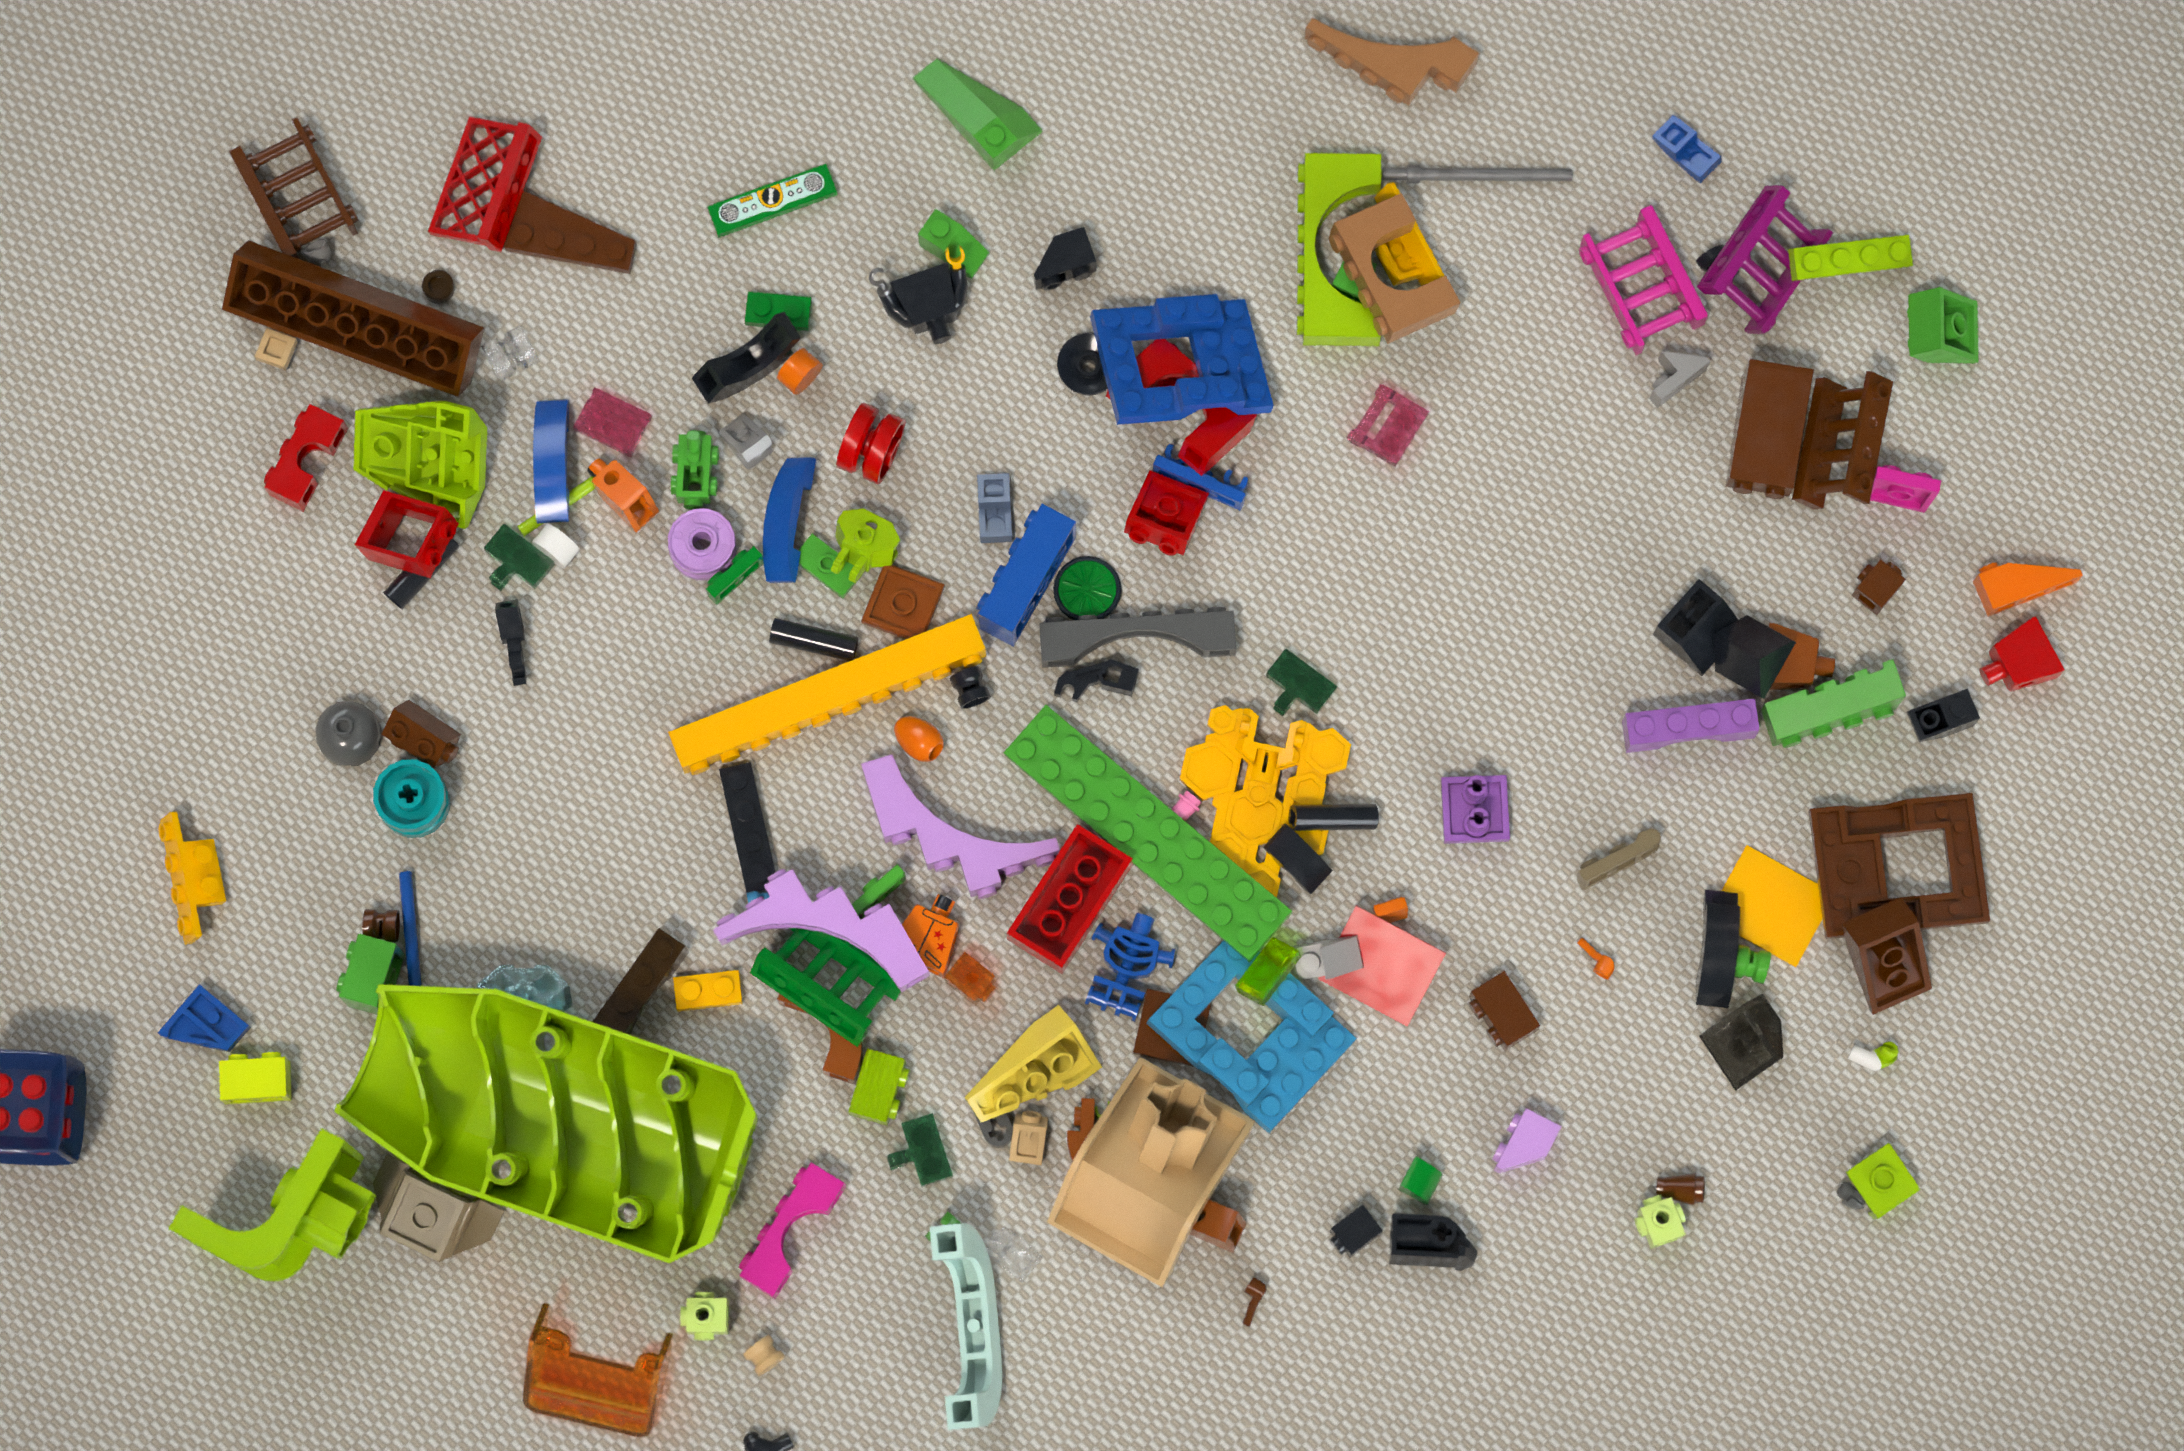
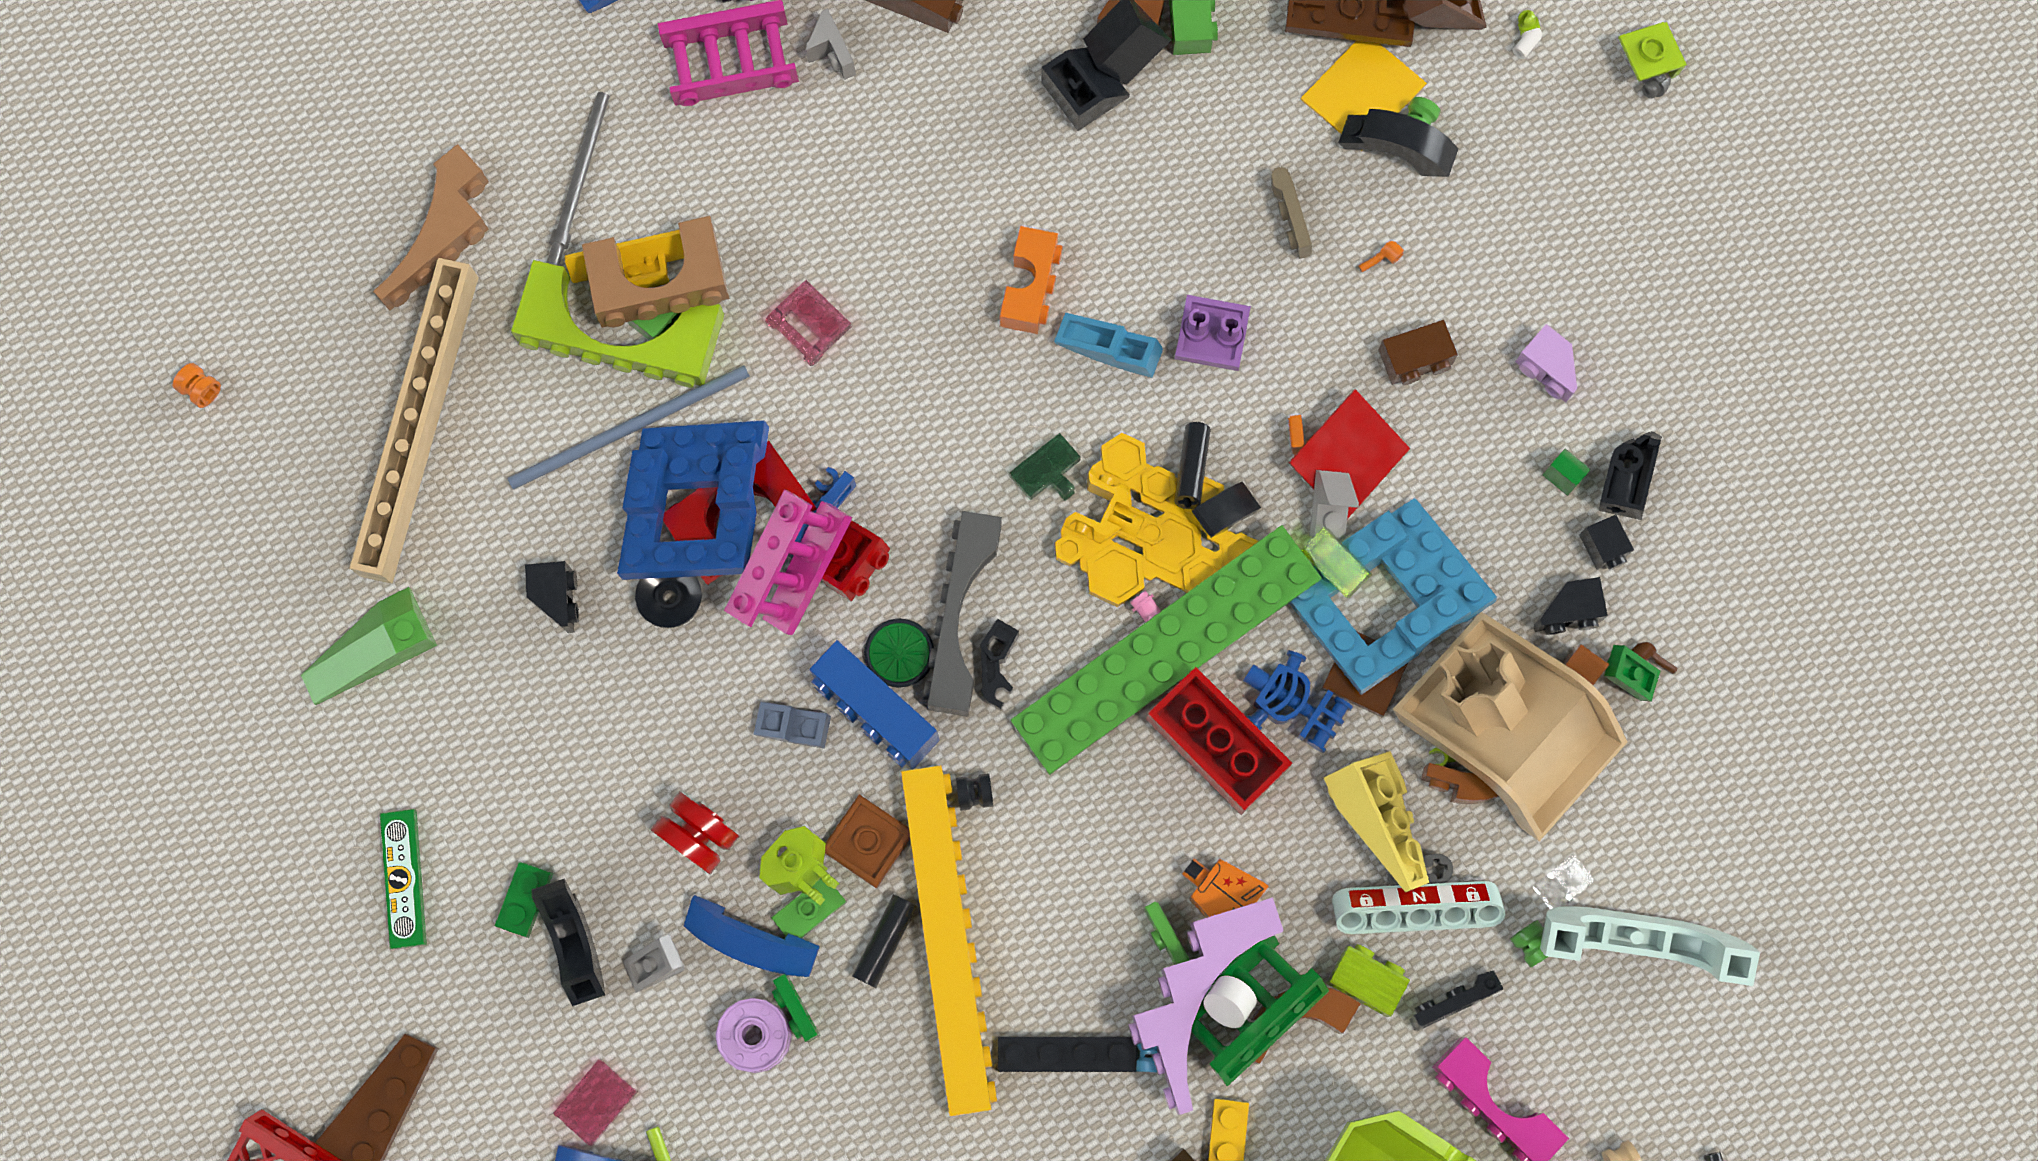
camera: 75 degrees left, 0 degrees up
orange torso [587,458,659,533] -> none
bright green brick [671,430,719,510] -> none
orange piece [777,348,823,395] -> none
lavender arch [861,754,1060,899] -> none
black torso [869,245,968,344] -> none
clear green plate [887,1113,953,1188] -> none
orange animal [894,716,944,762] -> none
bright green slope [918,209,989,279] -> none
clear orange brick [944,952,997,1006] -> none
tan bracket [1009,1111,1048,1165] -> none
medium lavender arch [1622,699,1760,753] -> none
yellowish green brick [1634,1195,1685,1249] -> none
reddish brown cone [1656,1173,1705,1206] -> none
clear smoke slope [1699,994,1784,1091] -> none
none -> tan brick [349,258,479,584]
none -> sand blue piece [507,365,750,490]
none -> dark pink fence [724,490,853,635]
none -> orange arch [1000,226,1063,334]
none -> dark azure slope [1054,312,1163,378]
none -> white piece [1204,976,1257,1028]
none -> light aqua beam [1332,881,1505,934]
none -> black hinge [1410,970,1503,1032]
none -> black slope [1534,577,1608,635]
none -> green plate [1604,644,1661,702]

